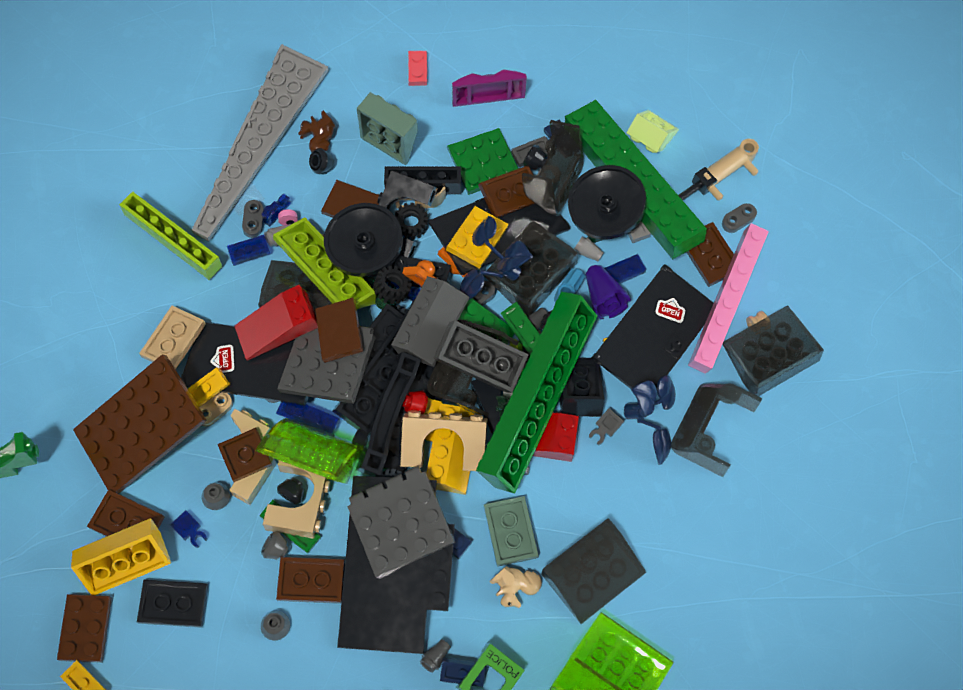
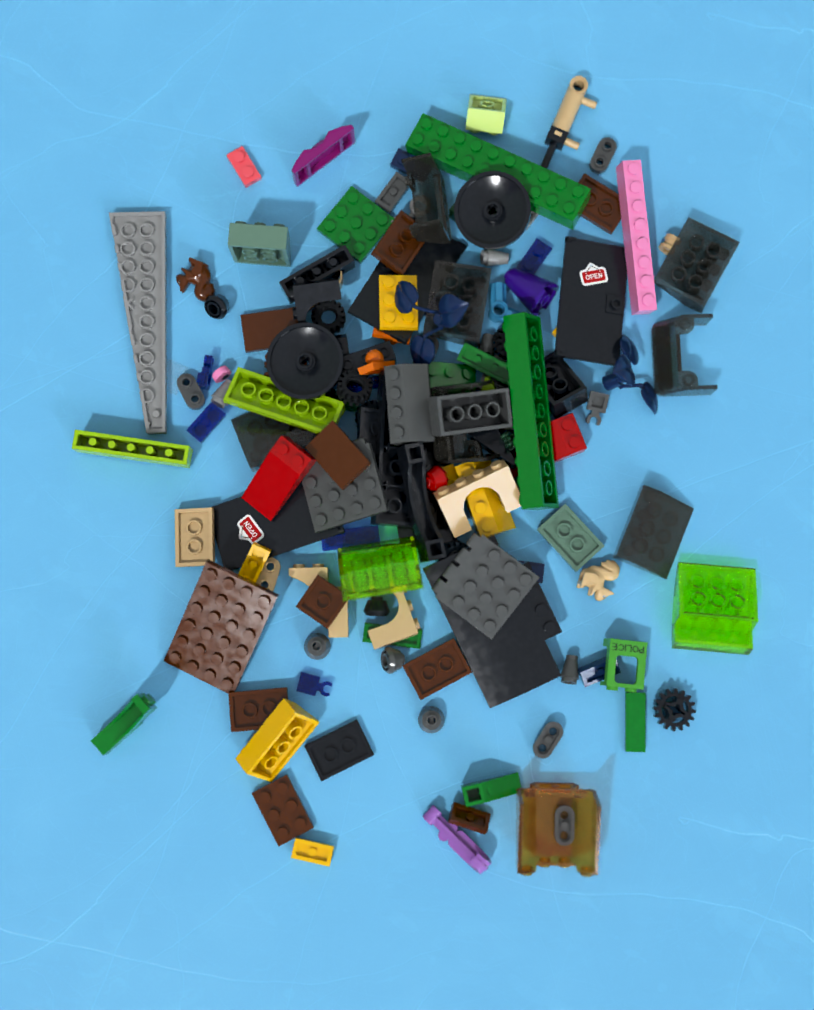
camera: 30 degrees left, 15 degrees up
black cone [523,145,547,170] -> none

